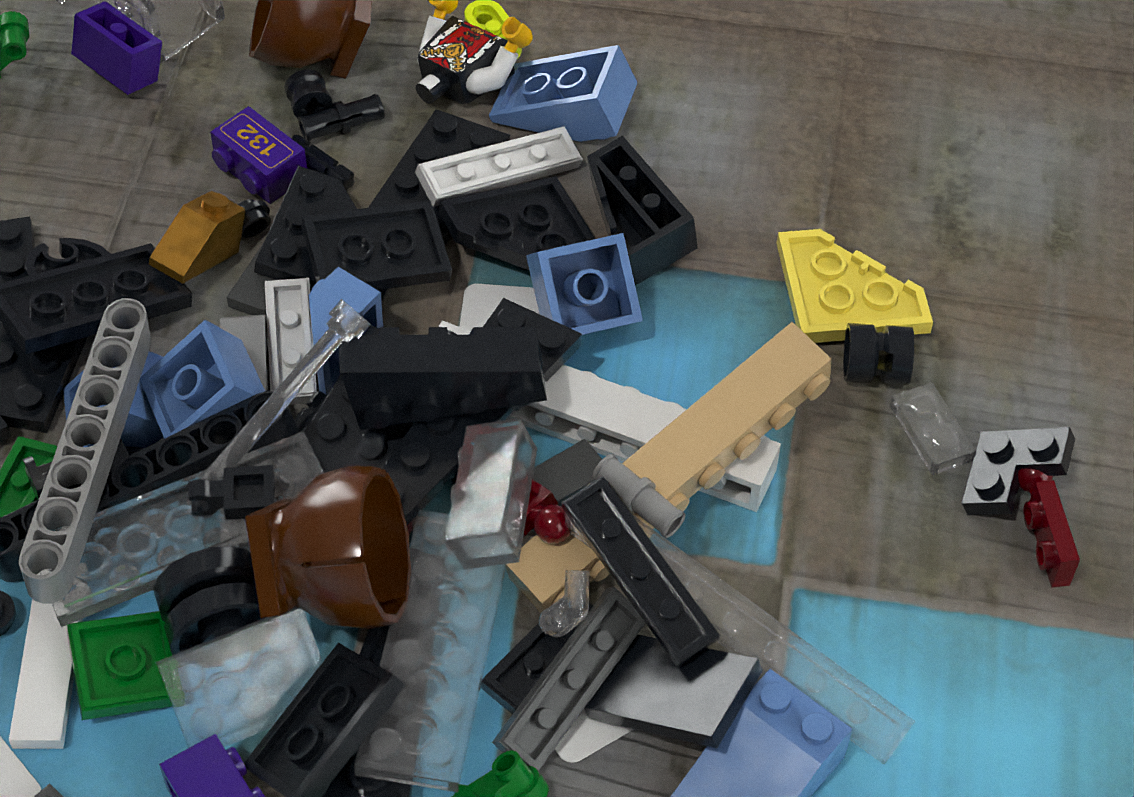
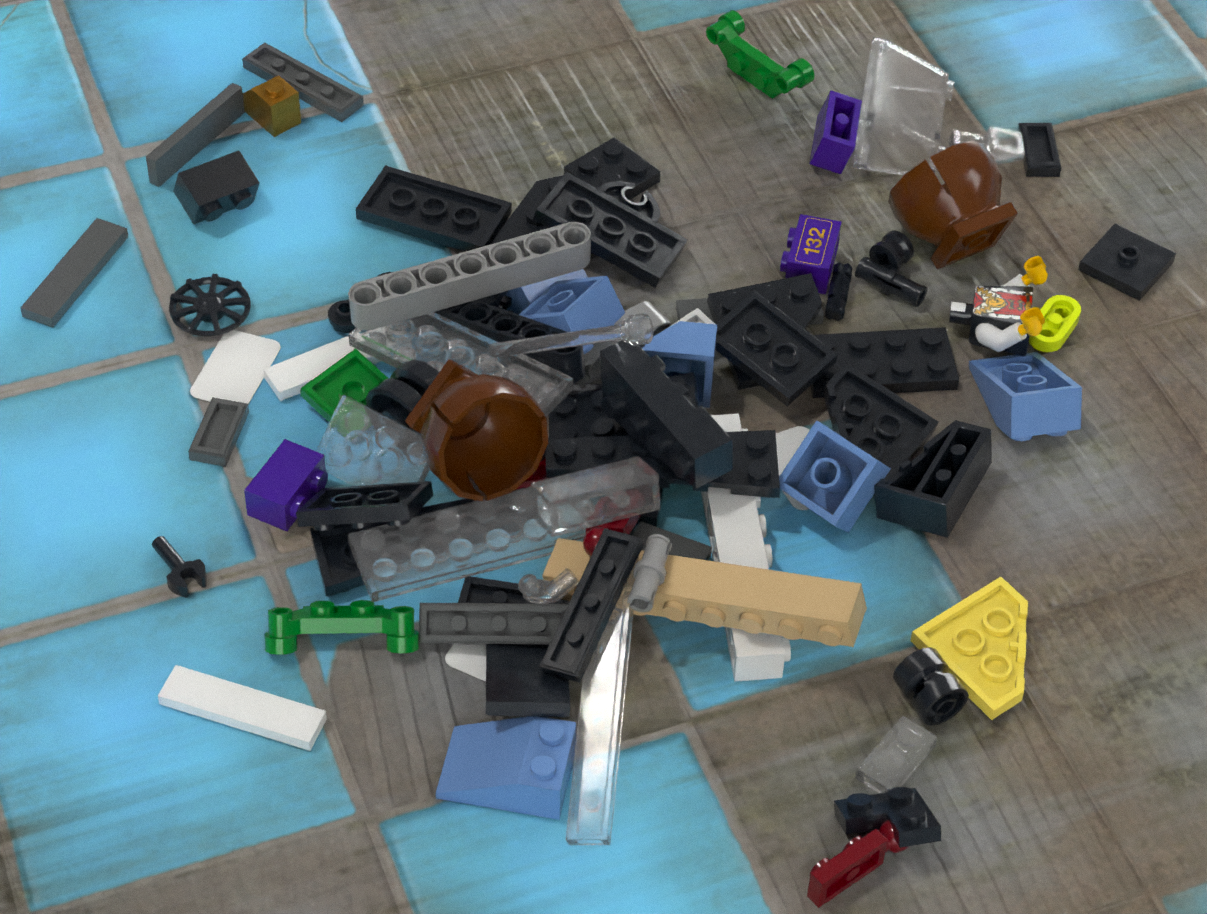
camera: 60 degrees right, 5 degrees down
pearl gold slope [149,191,245,284] -> none
black plate [188,465,275,520] -> none
black plate [237,199,271,238] -> none
white tile [415,126,583,207] -> none

